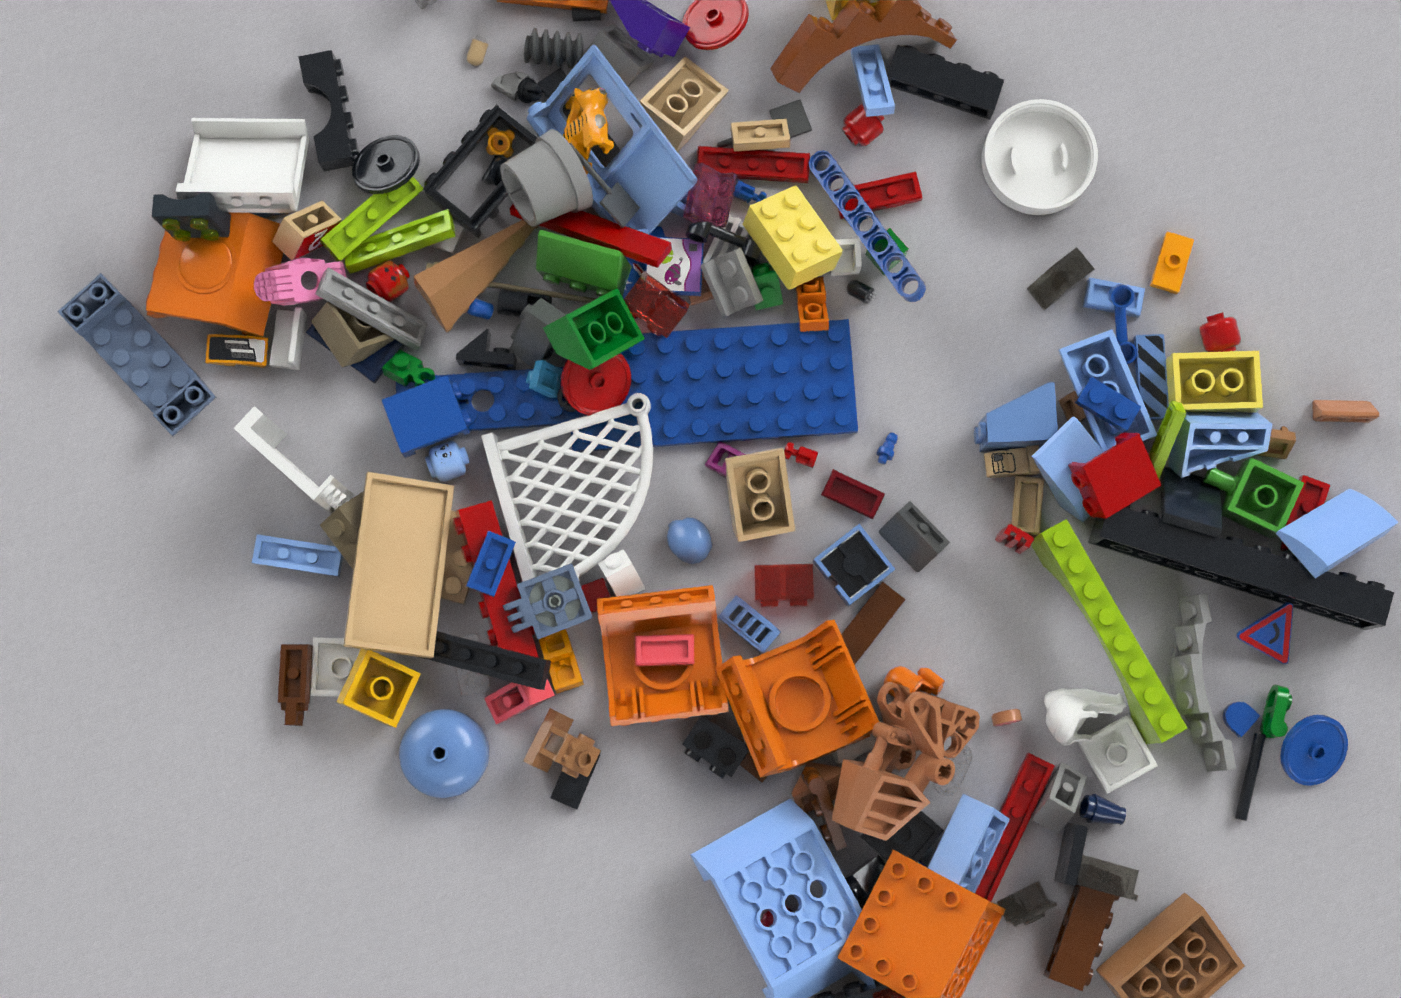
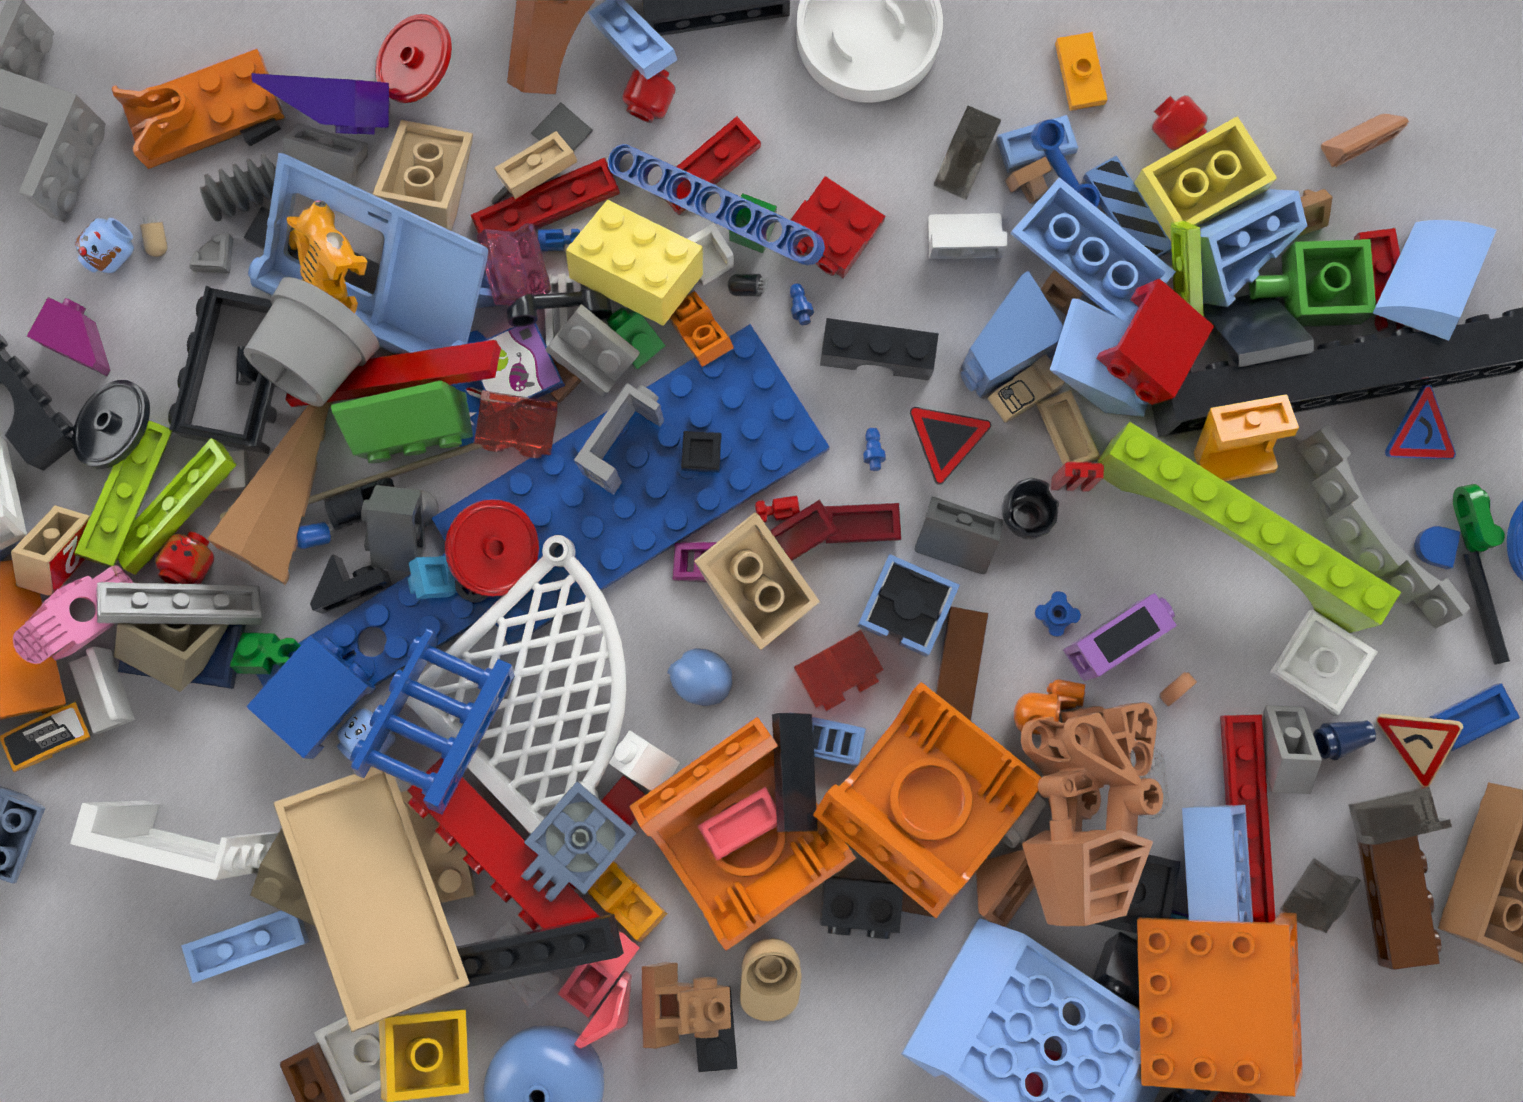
camera: 25 degrees left, 0 degrees up
blue plate [466,531,516,597] -> none
light orange plate [486,127,515,158] -> none
black piece [517,78,542,103] -> none
green slope [543,288,645,370] -> none
dark grey piece [569,143,640,228] -> none
reddish brown plate [801,766,847,851] -> none
white piece [1044,688,1127,746] -> none
black tile [1054,823,1088,886] -> none
blue plate [1075,376,1141,432] -> none
none -> magenta slope [27,297,111,376]
none -> light blue head [75,218,134,273]
none -> blue fence [350,628,515,815]
none -> light grey panel [574,383,664,495]
none -> coral slope [574,971,632,1049]
none -> black tile [681,431,722,473]
none -> tan cap [740,938,802,1021]
none -> dark red tile [770,499,839,561]
none -> black tile [772,713,818,832]
none -> red plate [790,176,886,279]
none -> blue piece [790,283,814,325]
none -> black arch [820,318,939,381]
none -> piece [909,407,992,485]
none -> white panel [928,213,1007,259]
none -> black hair [1001,477,1059,540]
none -> medium nougat tile [1005,156,1052,204]
none -> blue plate [1035,591,1081,637]
none -> brick [1063,593,1177,681]
none -> light orange panel [1194,394,1299,481]
none -> piece [1376,714,1463,788]
none -> blue tile [1430,683,1520,751]

